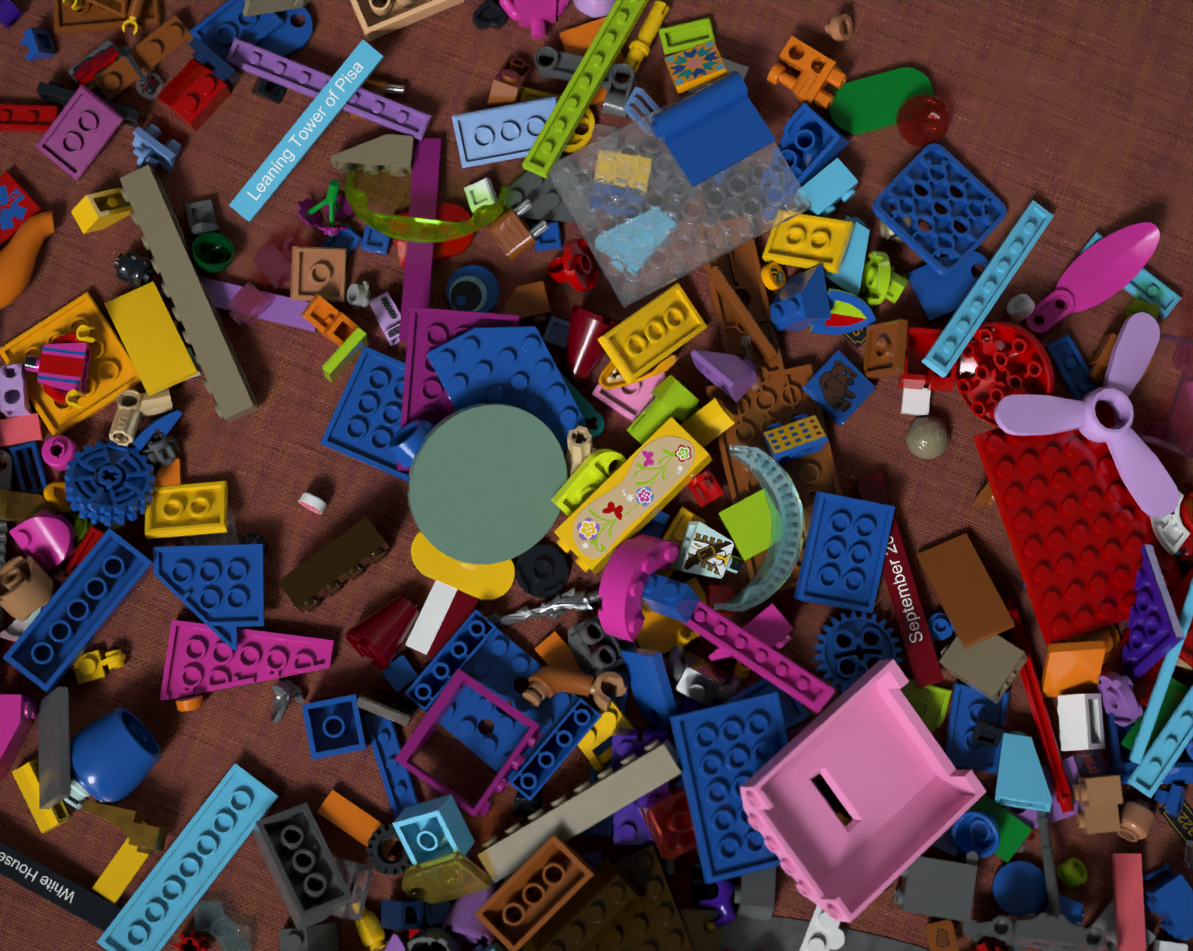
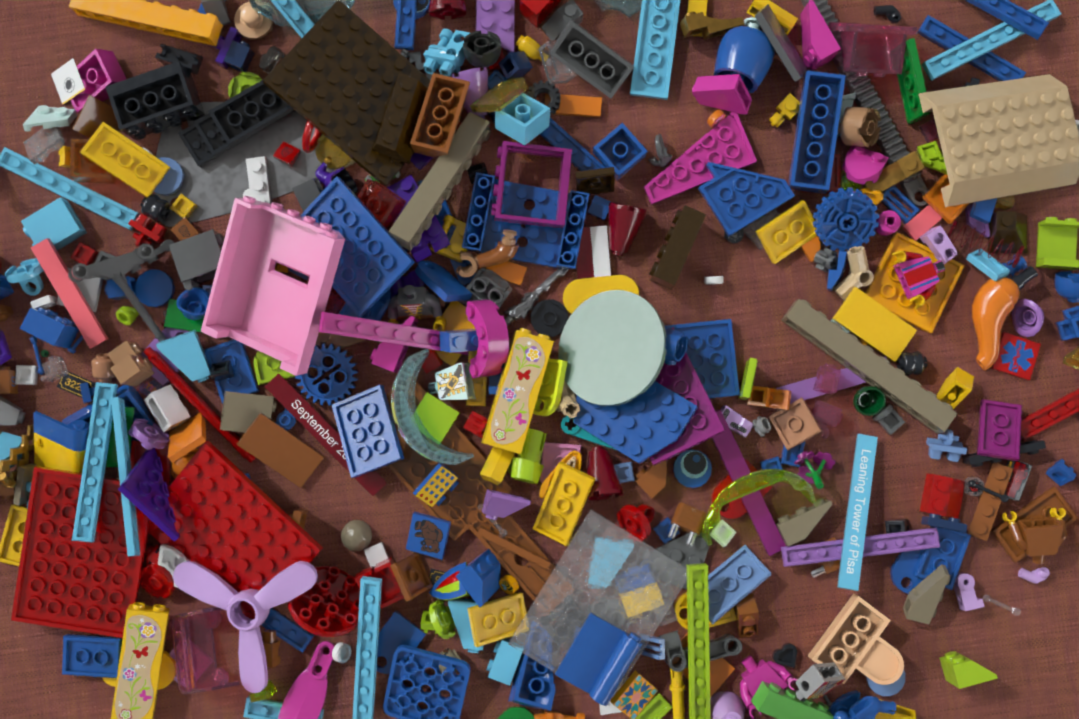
camera: 150 degrees right, 5 degrees up
none -> dark pink slope [692,74,752,115]

